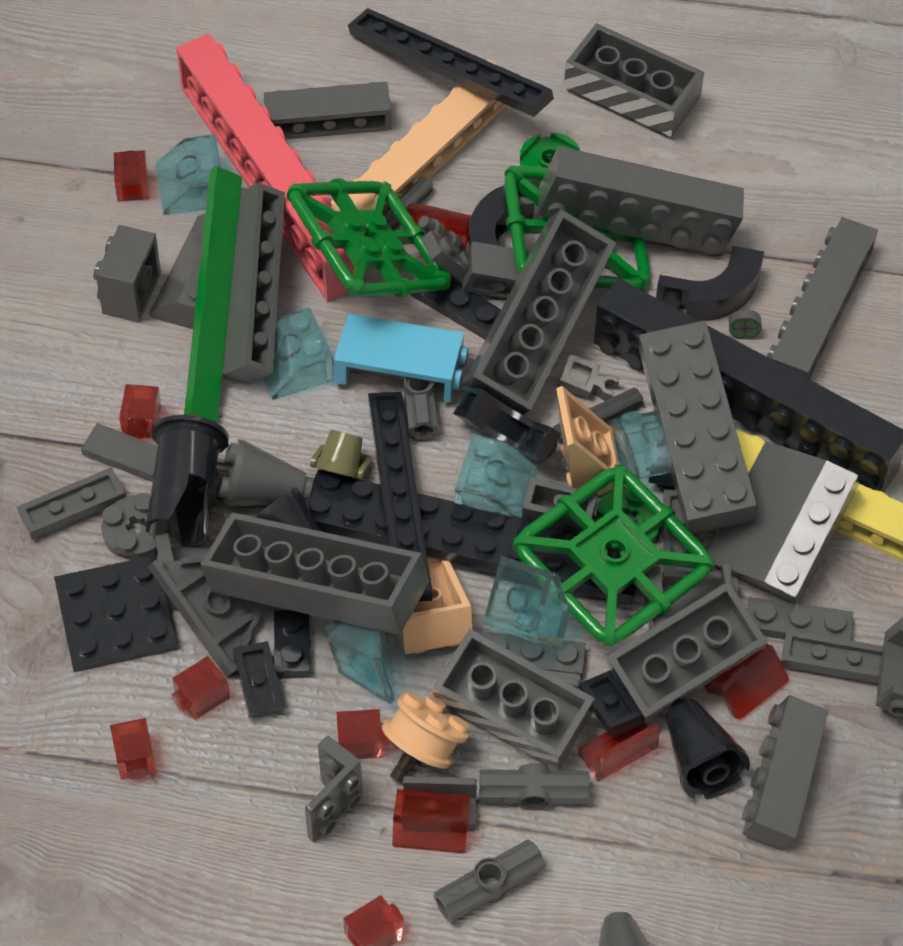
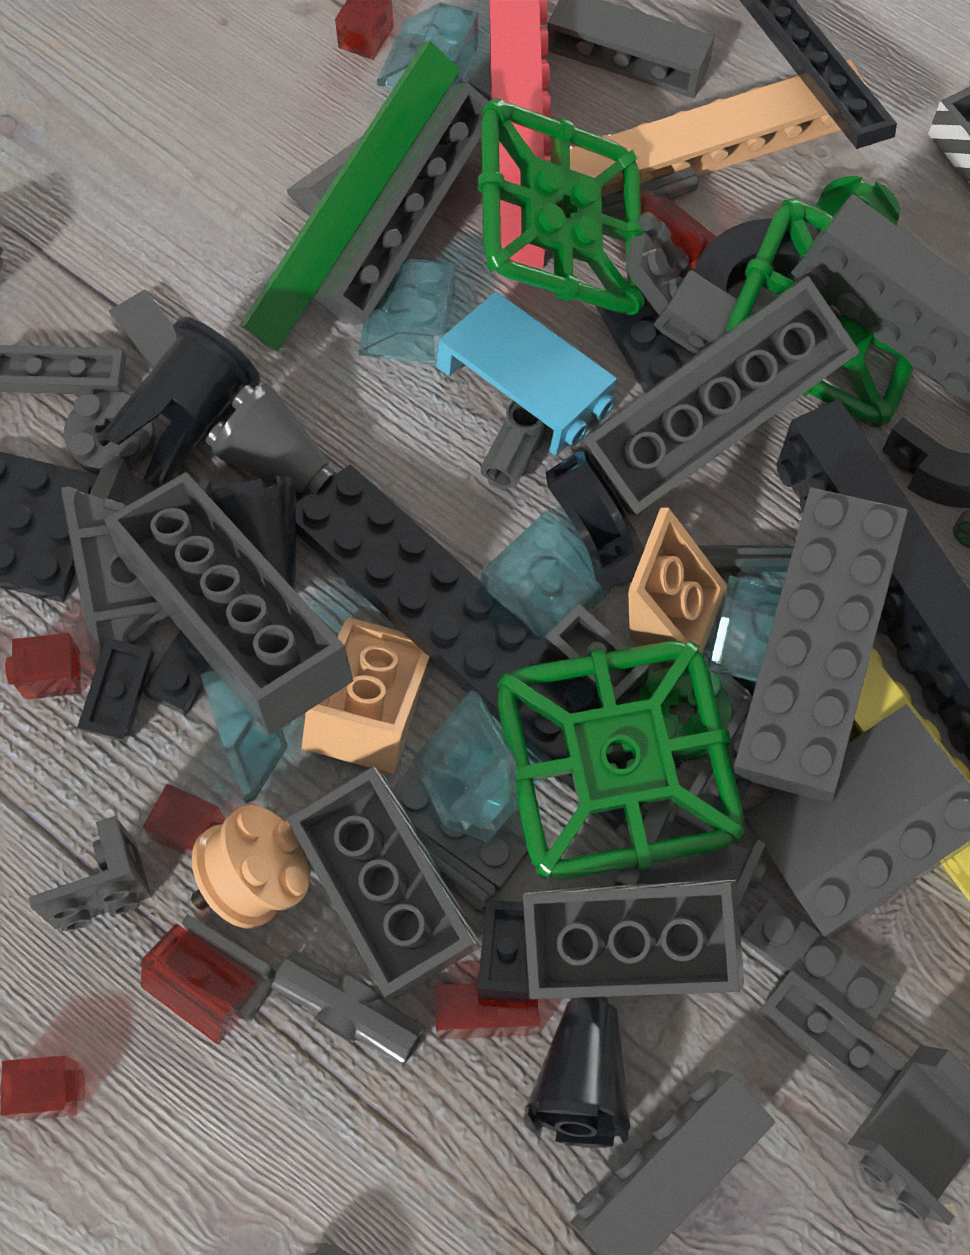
camera: 30 degrees right, 10 degrees up
dark grey brick [93,225,161,323] -> none
clear red brick [119,384,162,439] -> none
olive piece [310,430,372,480] -> none
black tile [368,392,433,602] -> none
dark grey piece [434,839,546,923] -> none
dark grey plate [557,354,620,400] -> none
clear red panel [704,644,789,719] -> none

